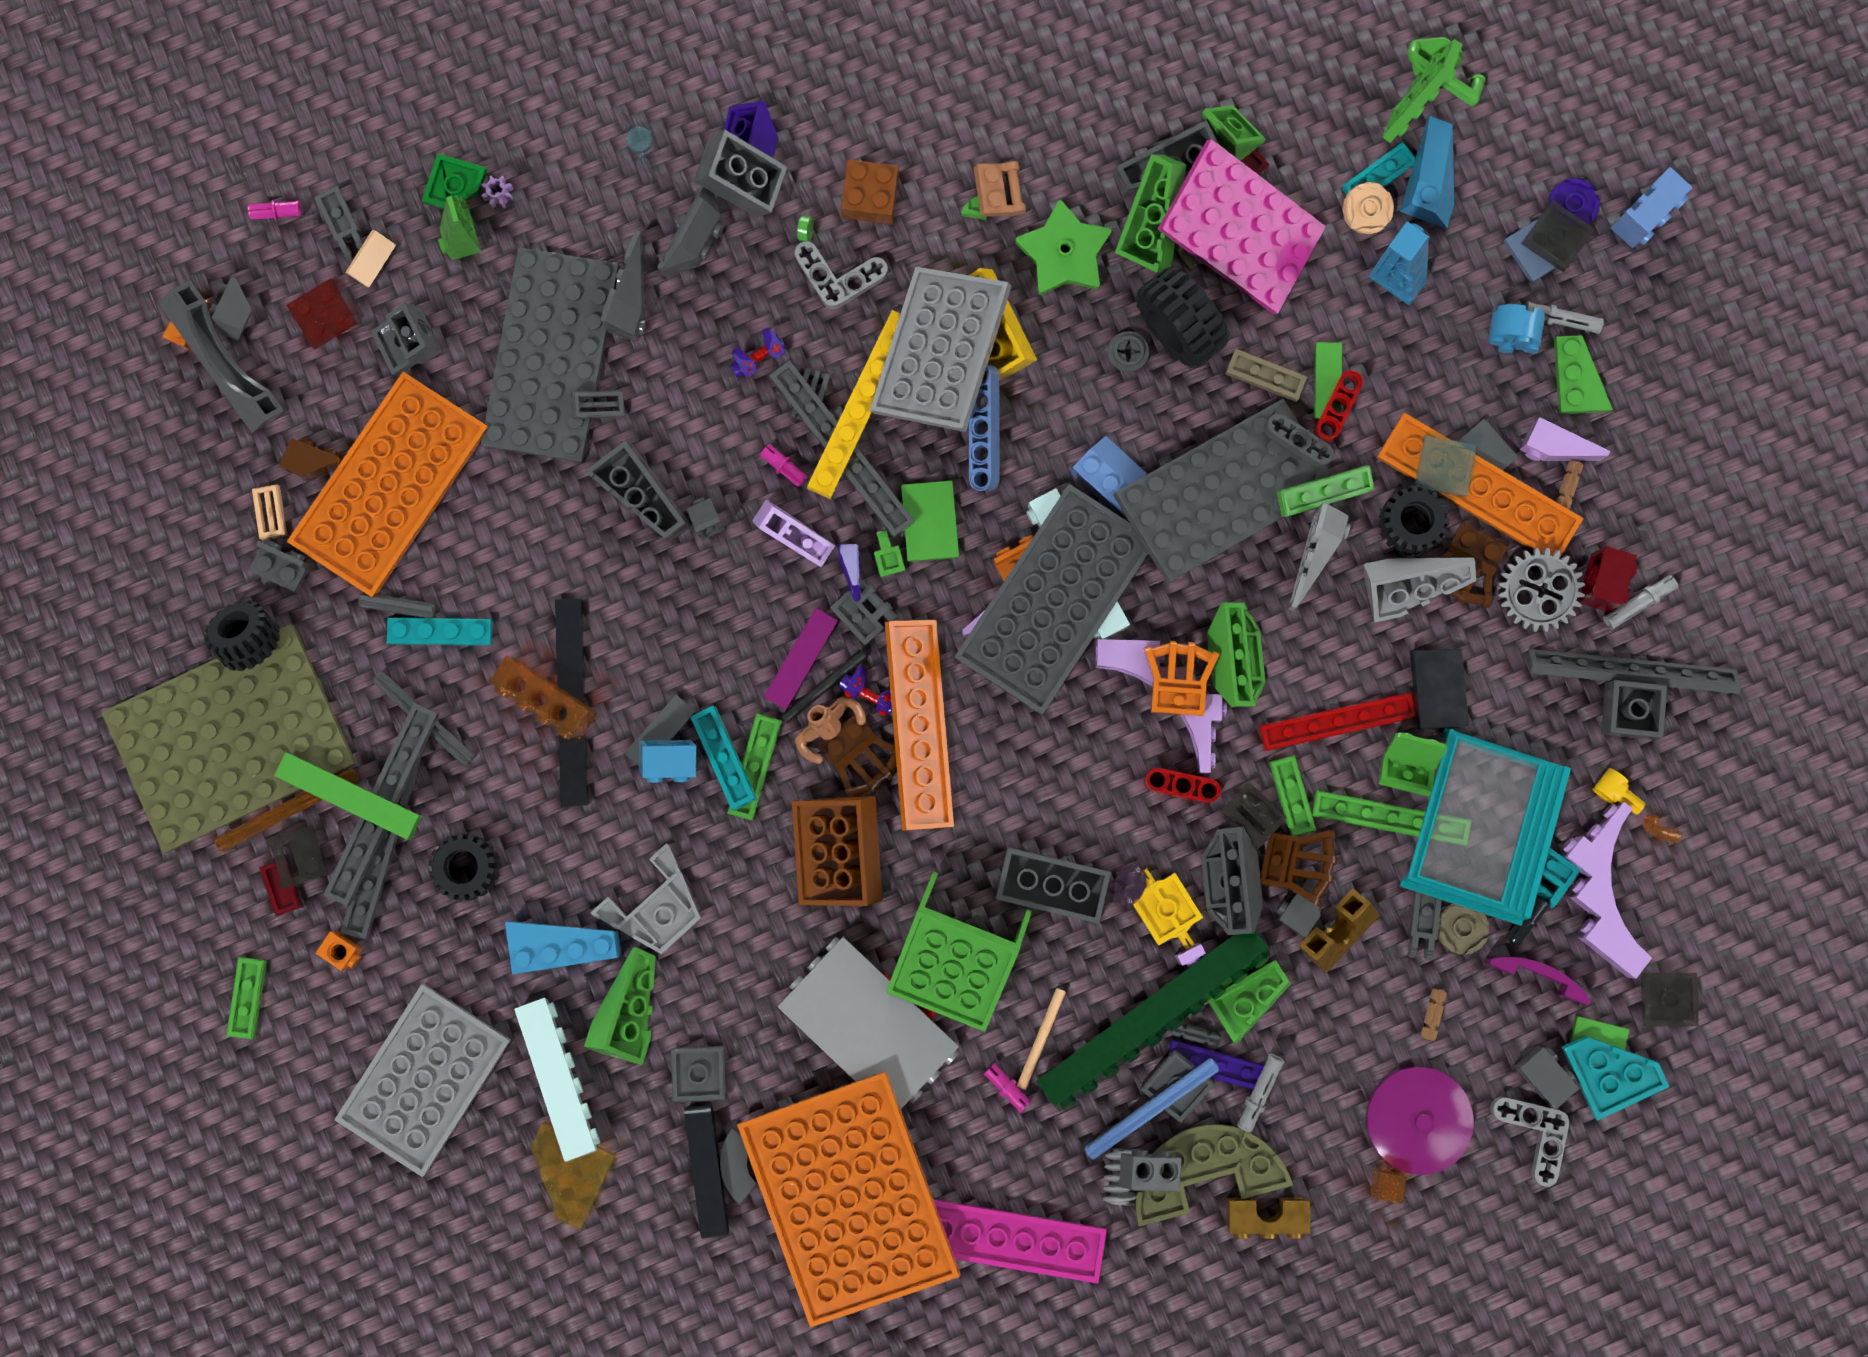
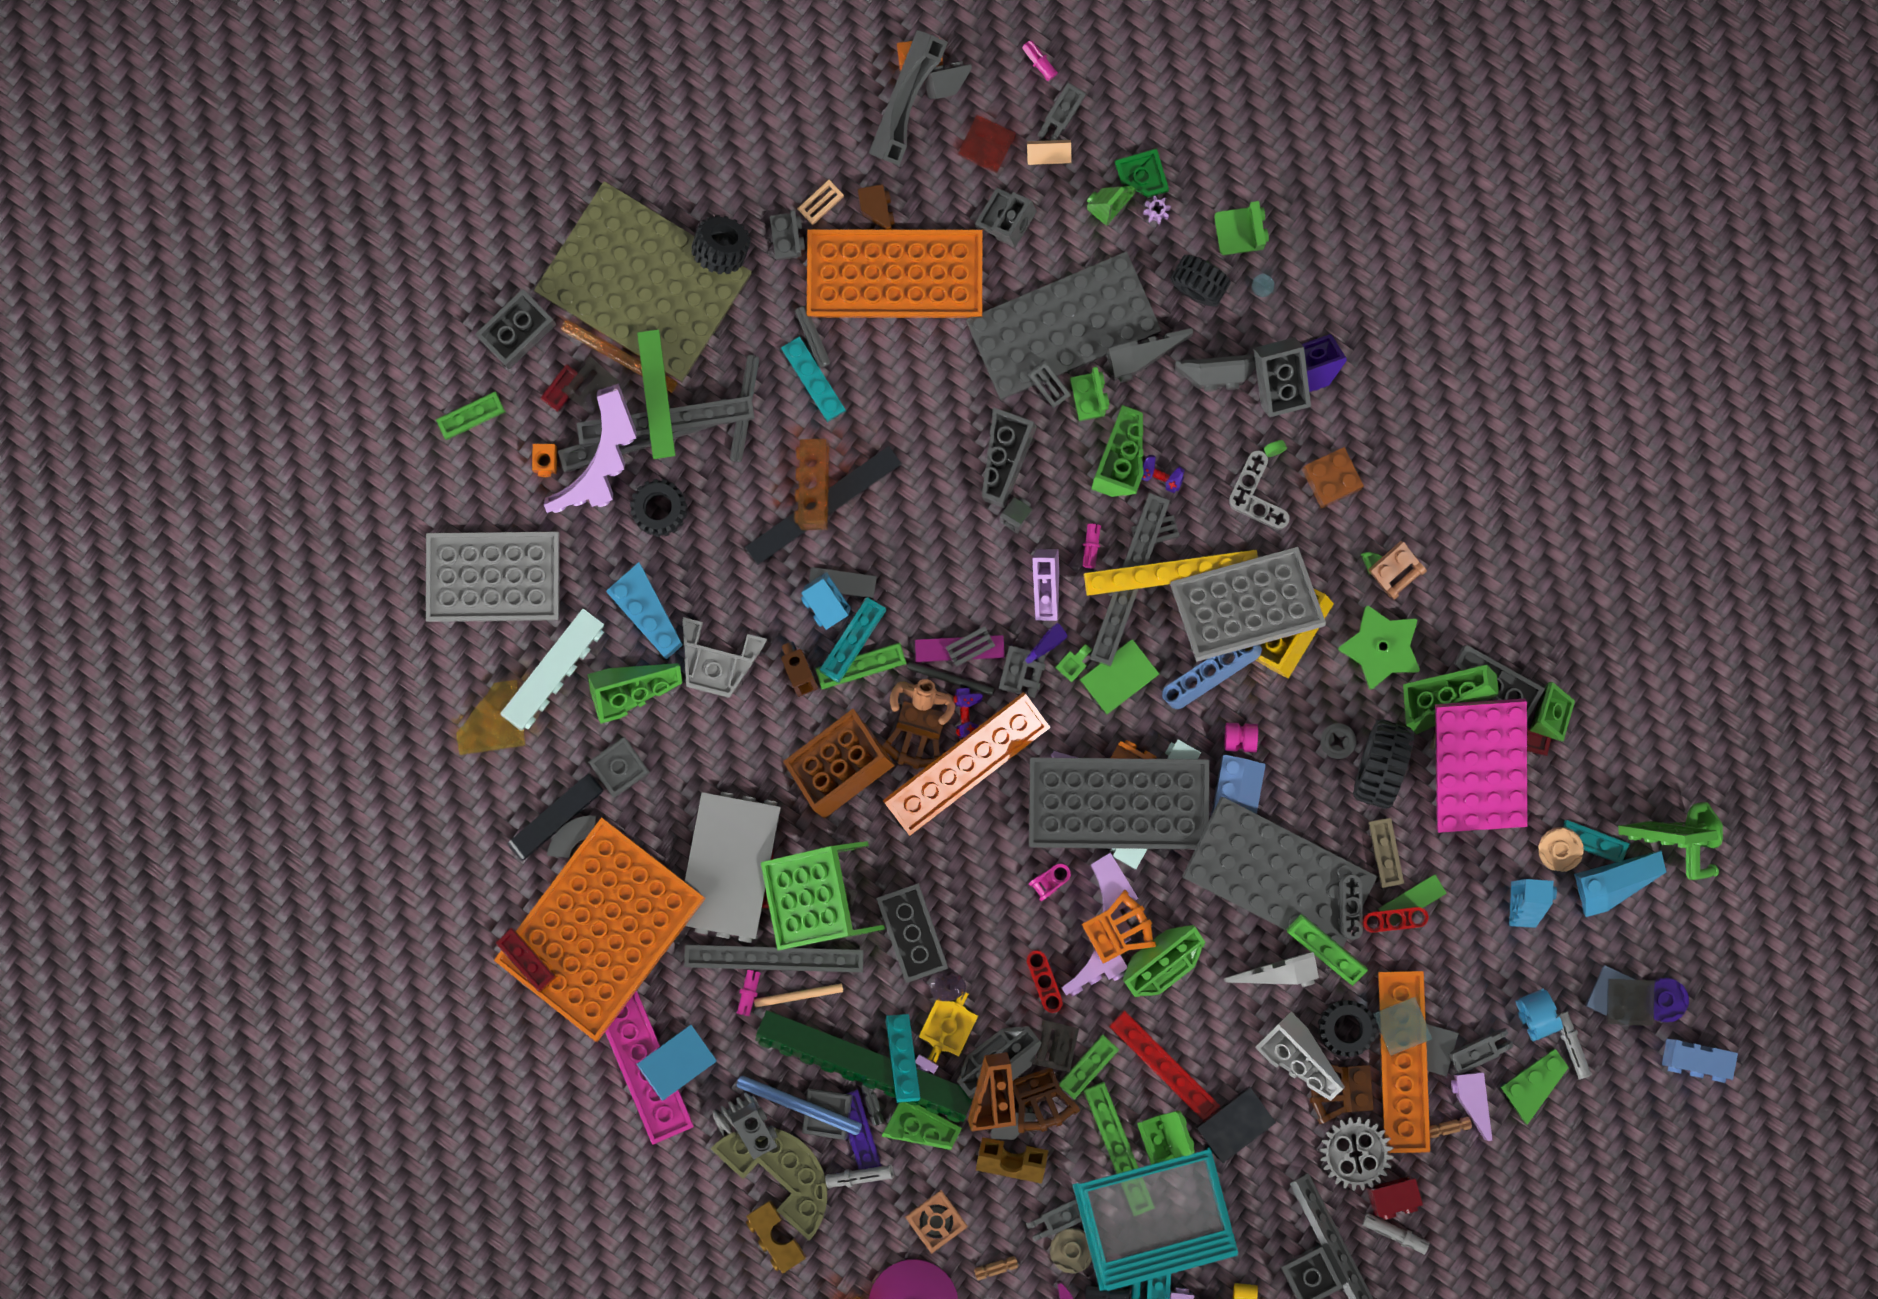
camera: 60 degrees right, 0 degrees up
none -> dark grey brick [475,289,556,370]
none -> dark red tile [496,928,557,992]
none -> lavender arch [544,384,637,513]
none -> dark azure tile [636,1025,717,1101]
none -> dark grey plate [684,945,864,973]
none -> reddish brown torso [781,642,818,697]
none -> teal plate [886,1014,920,1102]
none -> nougat piece [905,1190,968,1254]
none -> dark grey tile [946,626,995,667]
none -> dark orange wedge [968,1052,1016,1131]
none -> dark pink piece [1028,864,1071,901]
none -> bright green bracket [1070,366,1109,422]
none -> bright green wedge [1091,405,1143,497]
none -> black tyre [1170,255,1231,307]
none -> bright green bracket [1214,201,1269,255]
none -> dark pink wheel [1224,722,1258,753]
none -> dark grey hinge [1449,1028,1513,1075]

